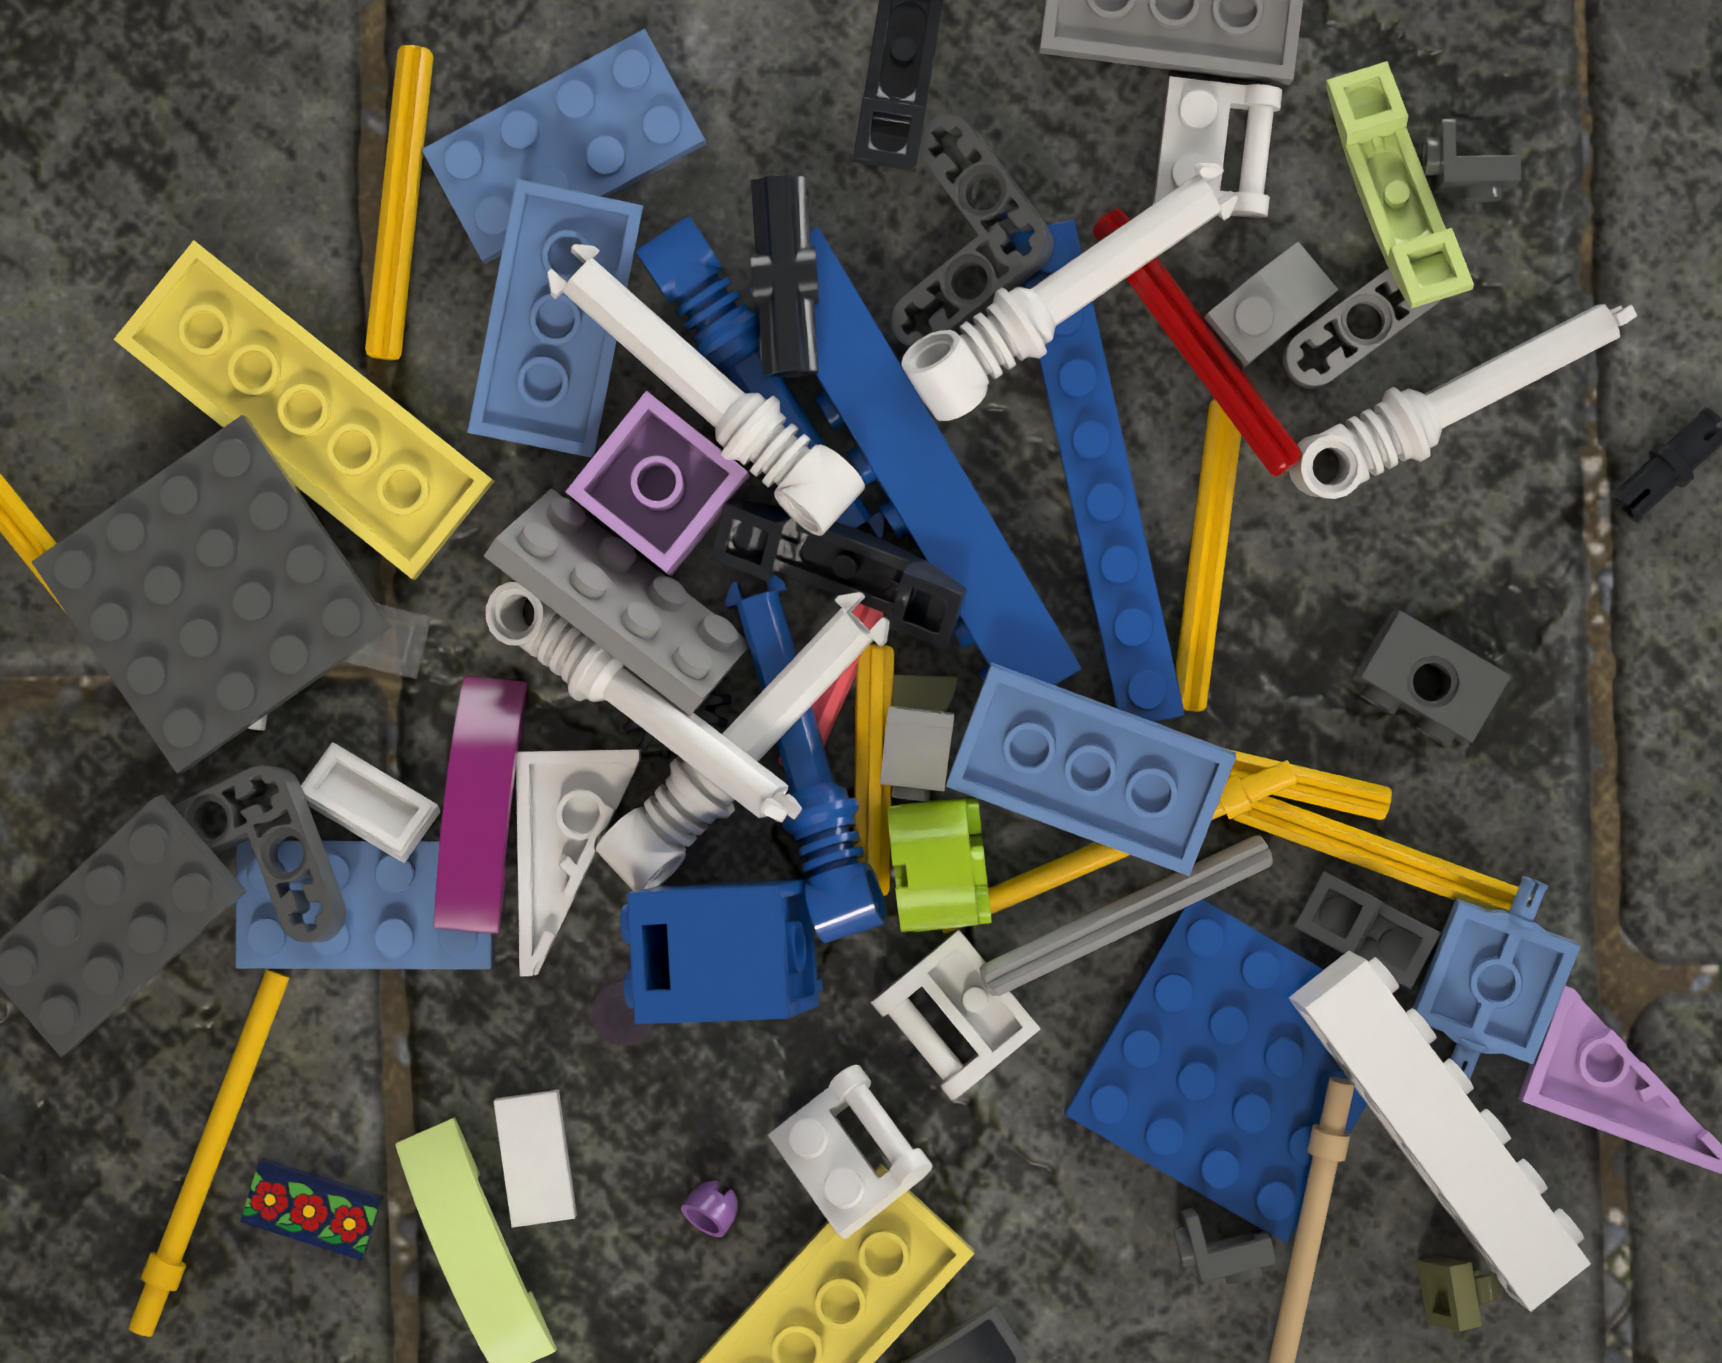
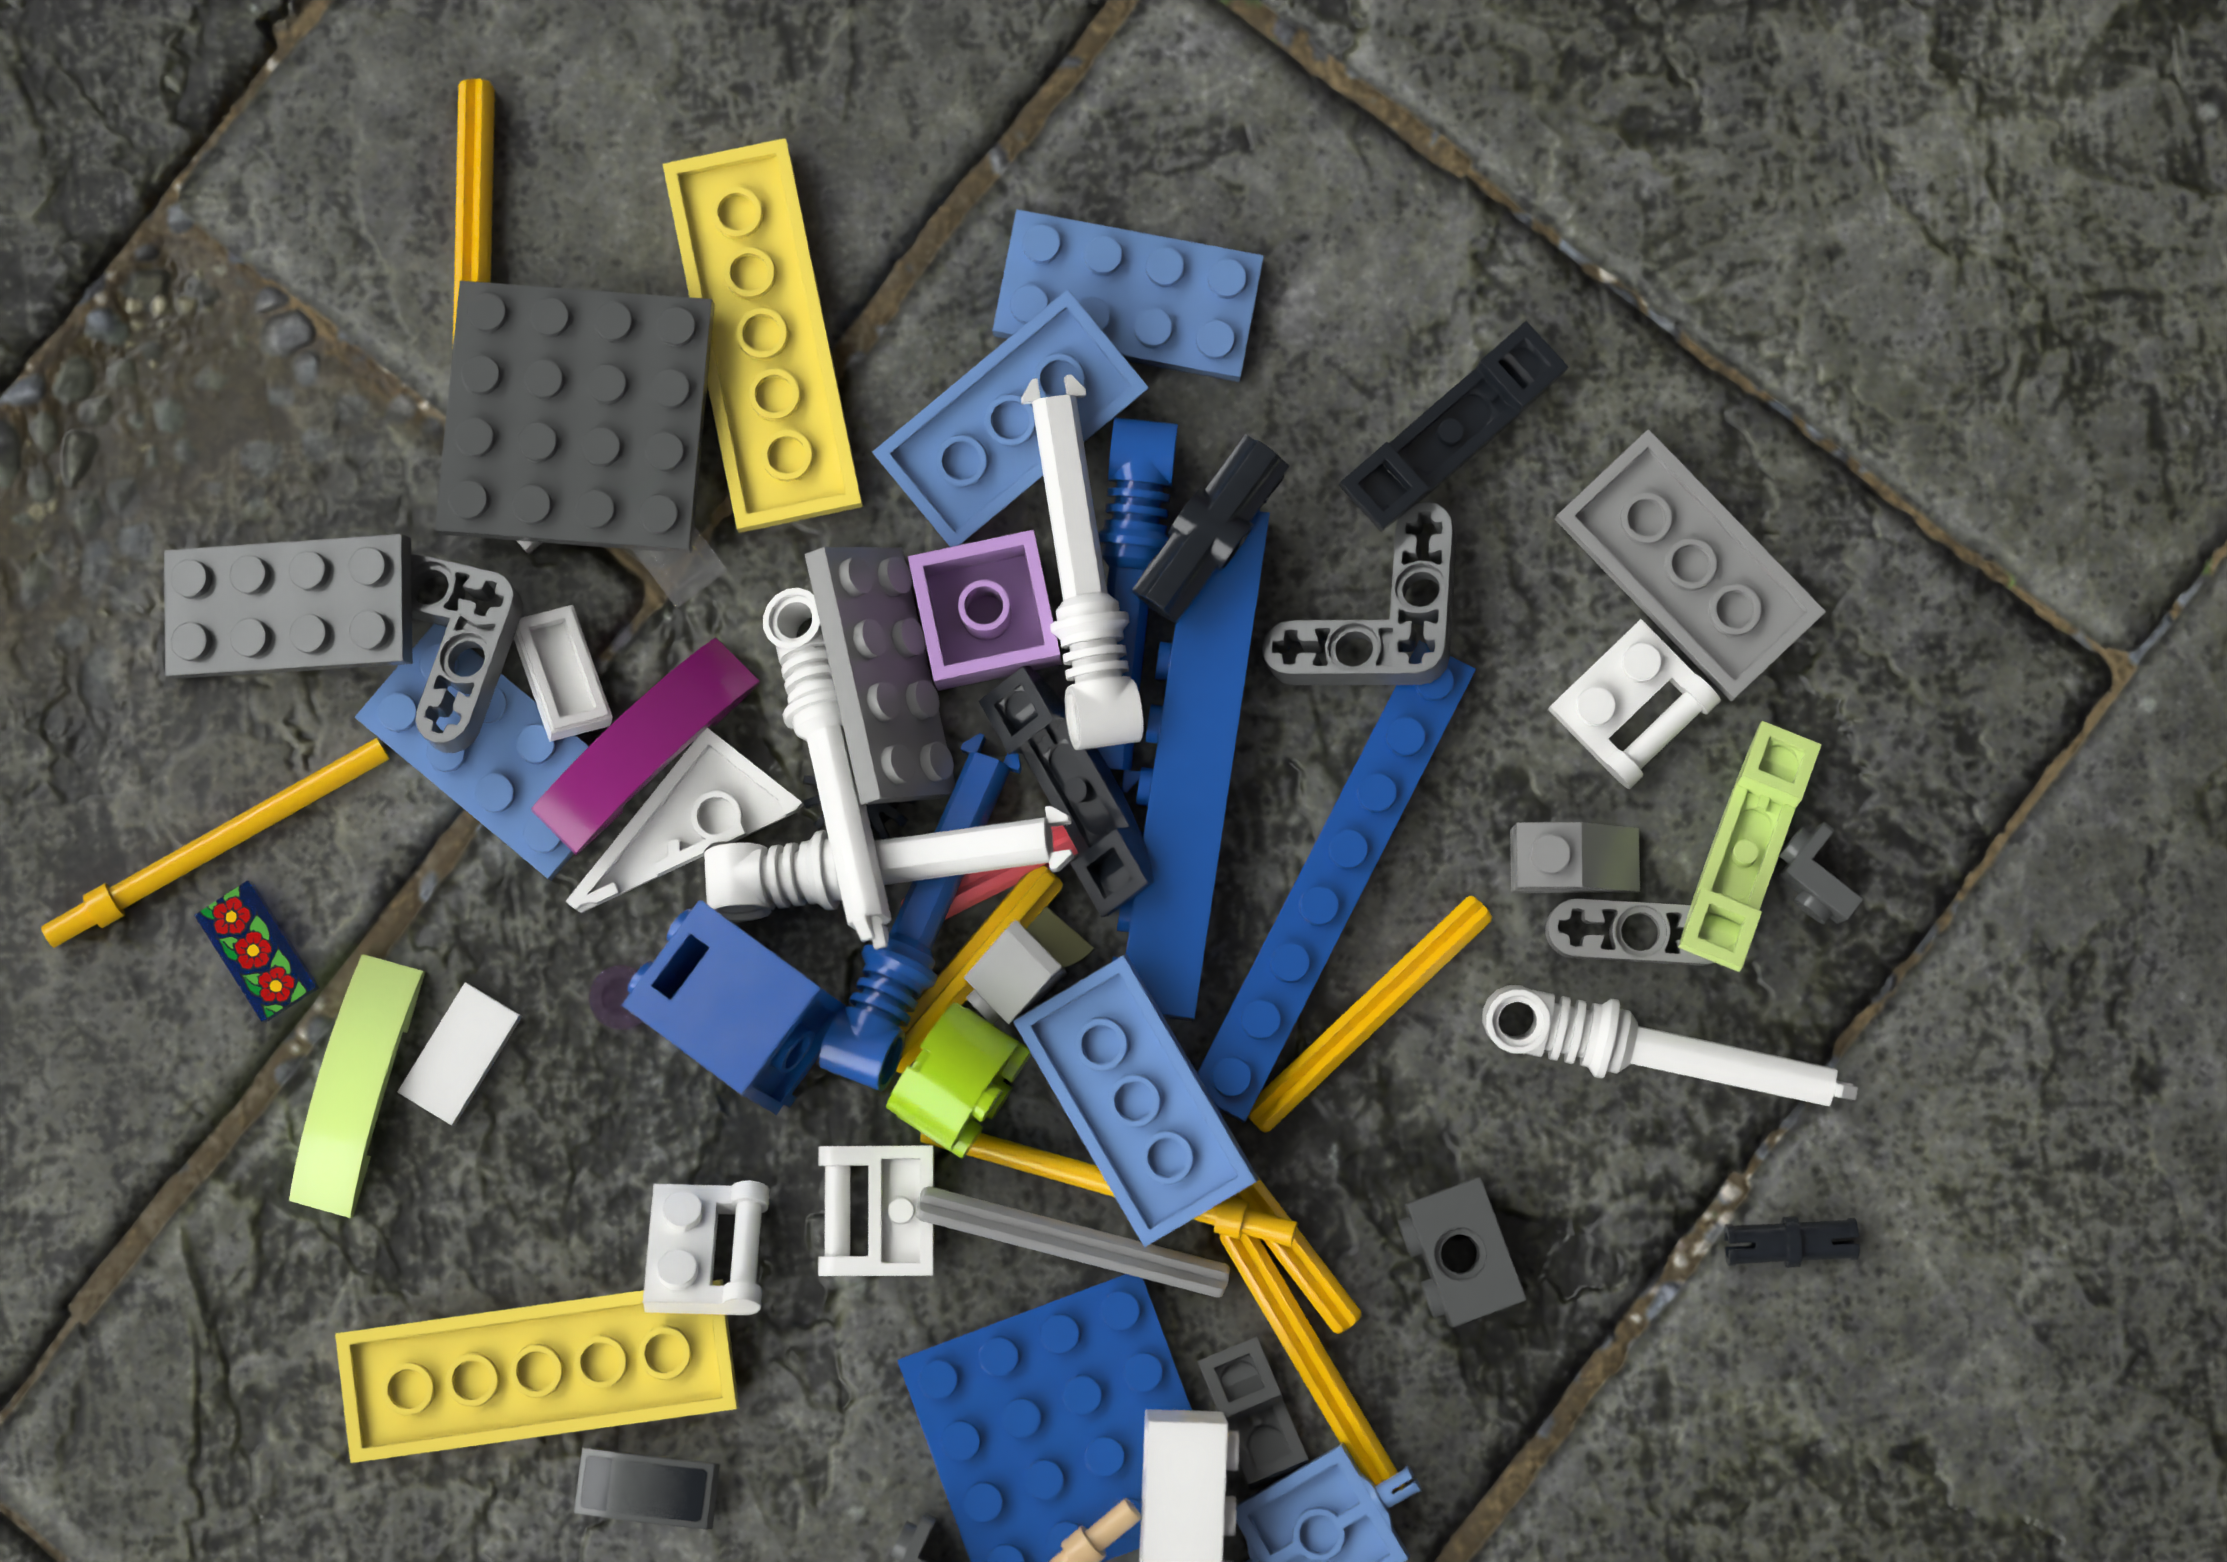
camera: 40 degrees right, 5 degrees down
yellow axle [365,45,434,360] -> none
medium lavender hinge [681,1180,738,1237] -> none
white piece [901,163,1238,421] -> none
red axle [1092,208,1302,477] -> none

